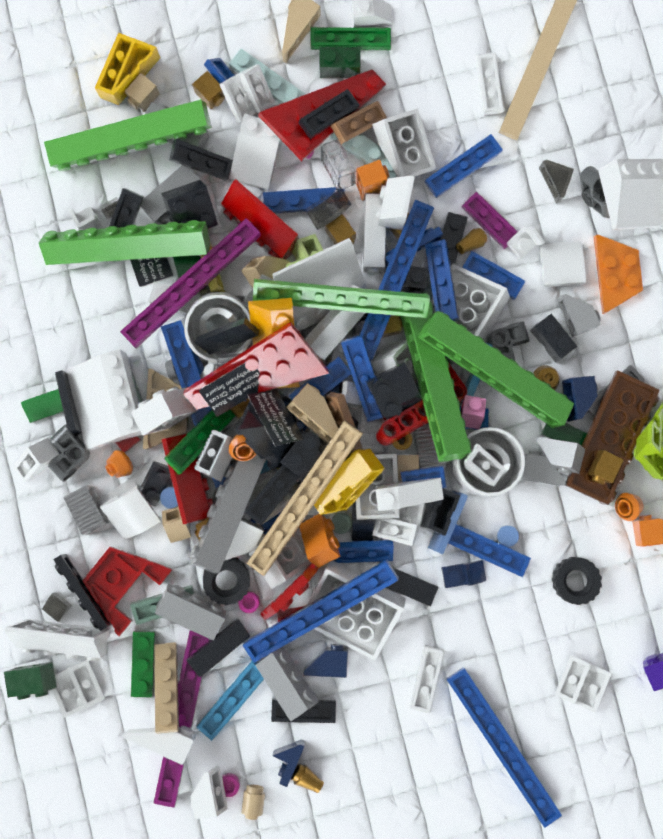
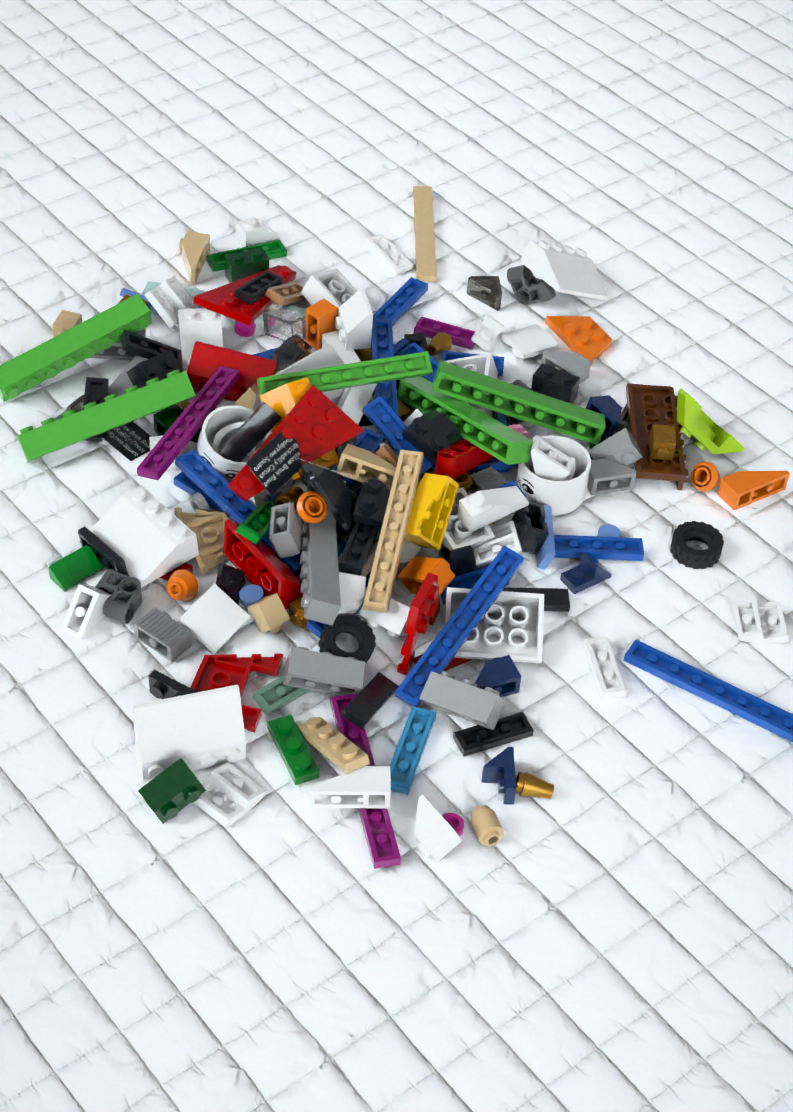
camera: 25 degrees left, 40 degrees down
yellow wedge [95,32,161,105] -> none
white brick [131,387,198,436] -> none
dark pink tile [238,591,260,613] -> none

